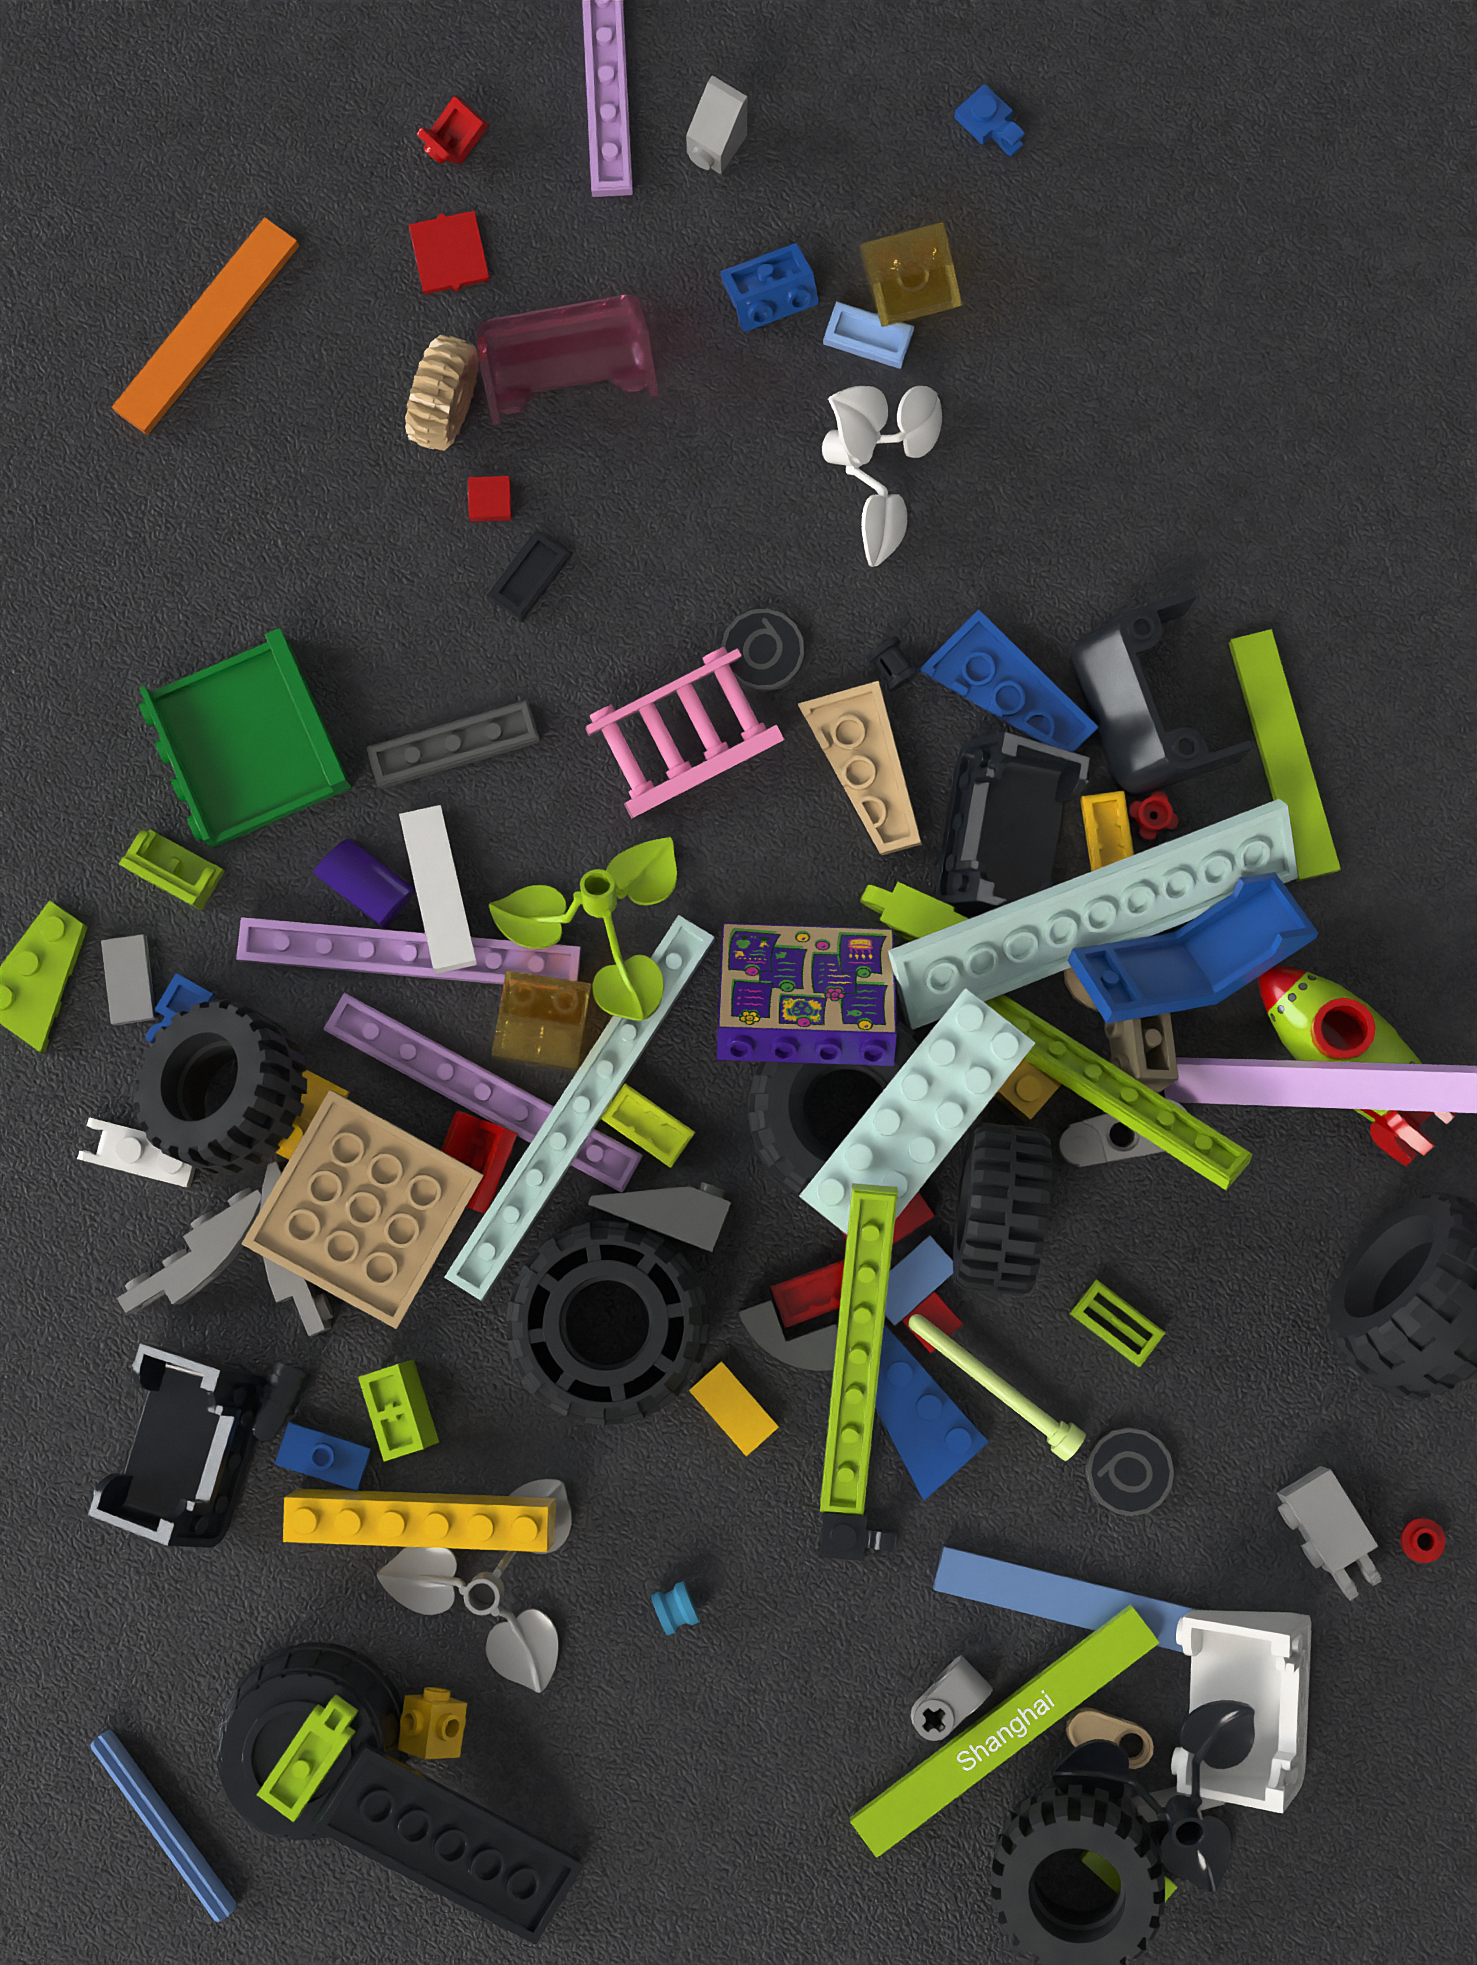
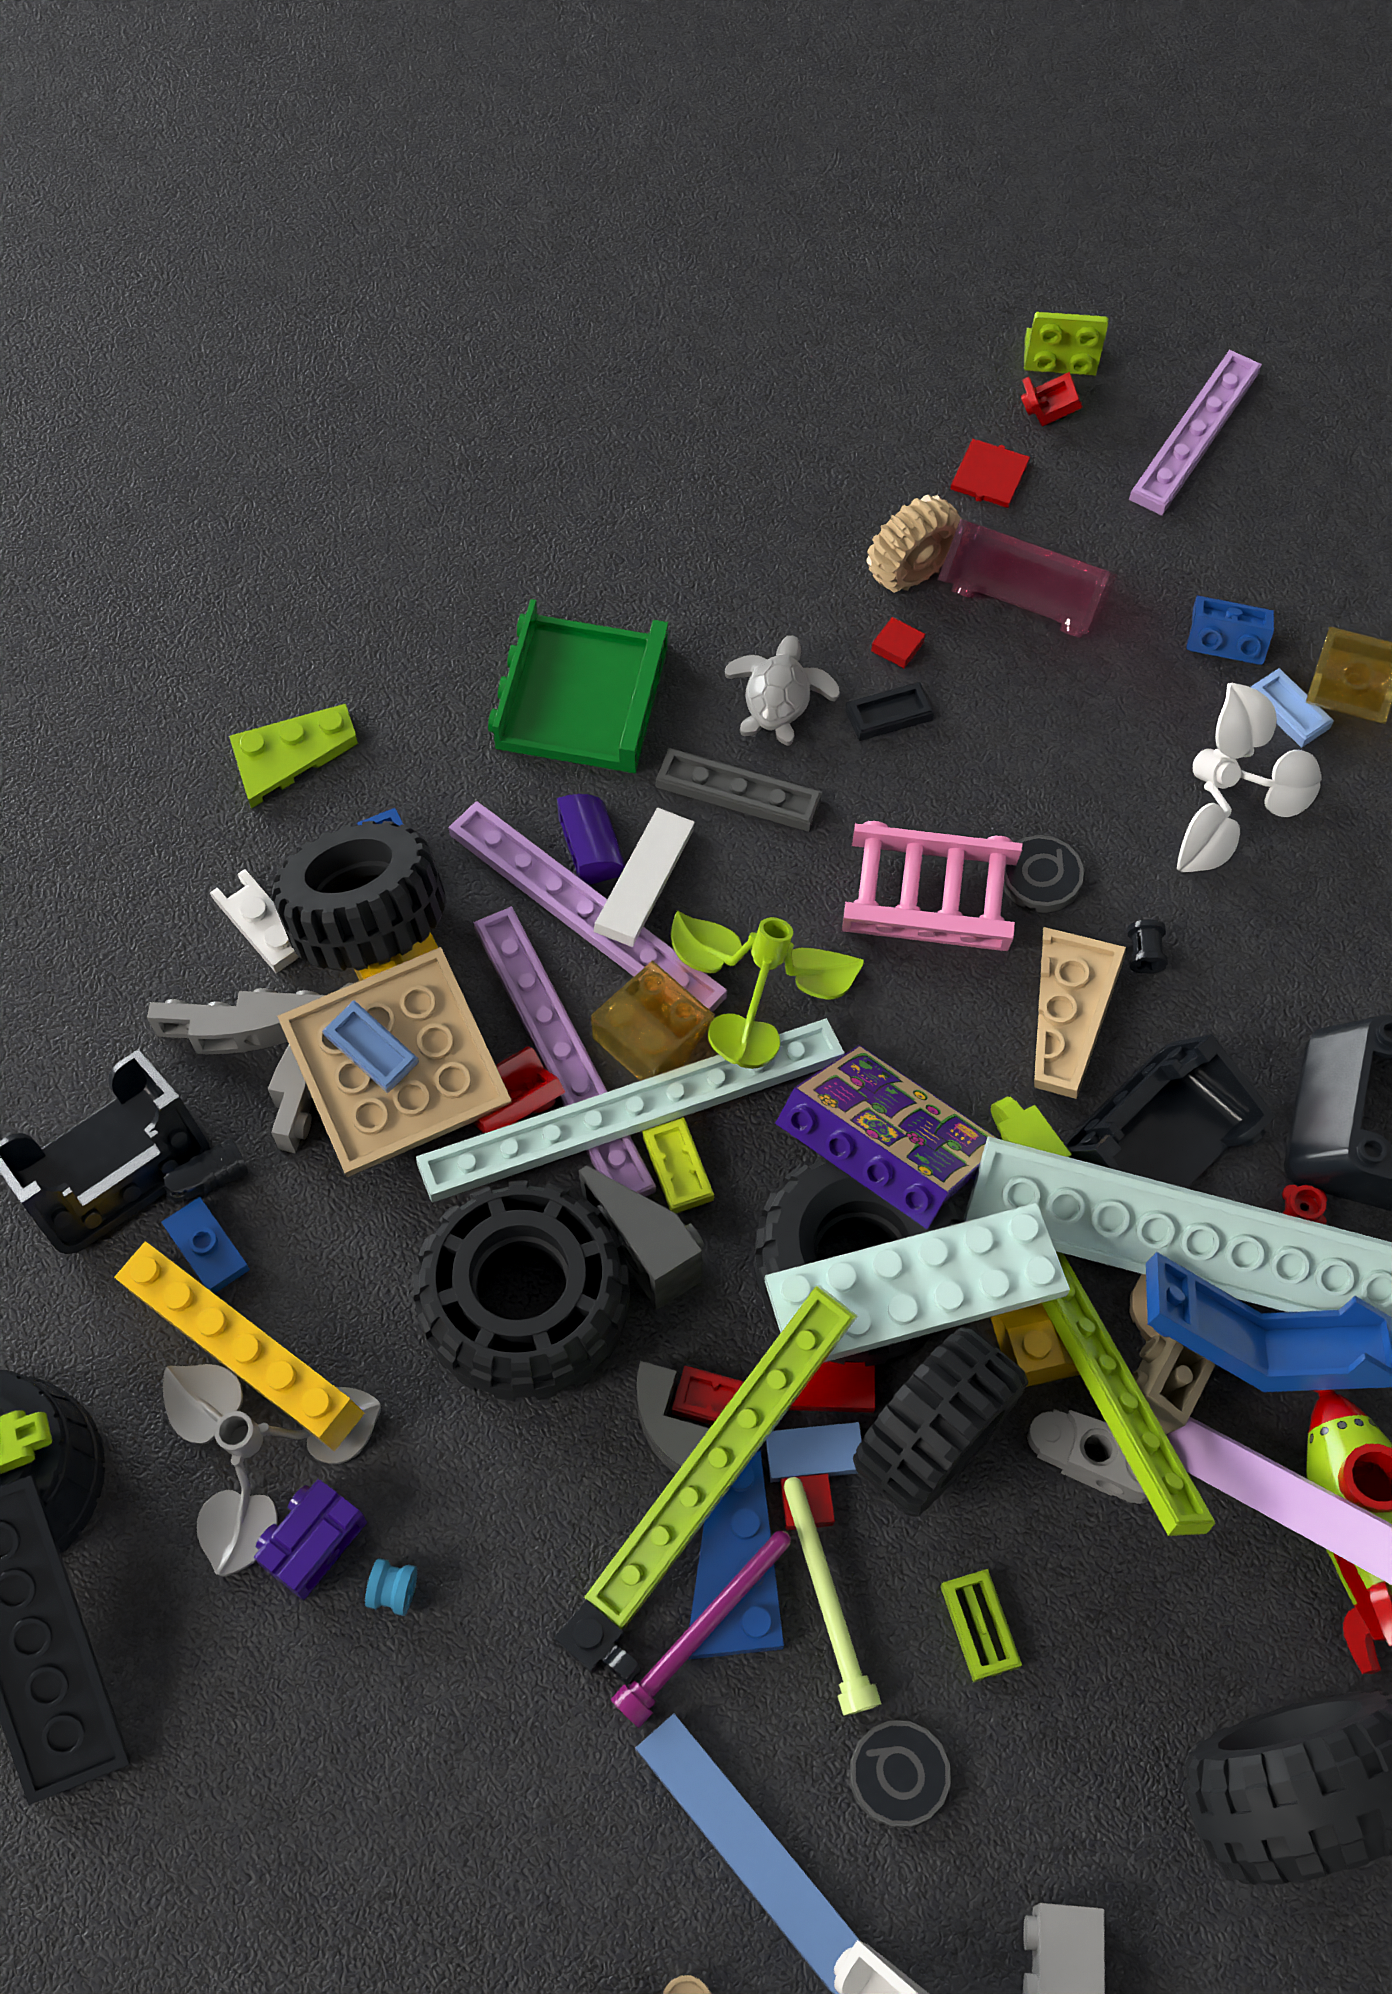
camera: 35 degrees right, 20 degrees down
light grey tile [101,934,157,1026] -> none
orange tile [112,217,299,436] -> none
lime hinge [119,829,225,911] -> none
lime hinge [358,1359,439,1462] -> none
yellow brick [398,1687,467,1760] -> none
light grey slope [686,75,748,174] -> none
yellow tile [689,1361,779,1457] -> none
lime tile [850,1604,1160,1858] -> none
light grey piece [910,1655,993,1741] -> none
blue wing [920,609,1098,753] -> none
yellow plate [1080,791,1134,872] -> none
none -> dark purple brick [253,1479,367,1600]
none -> medium blue tile [322,1000,419,1094]
none -> magenta piece [610,1531,791,1728]
none -> light grey animal [725,635,839,746]
none -> lime bracket [1024,312,1108,375]

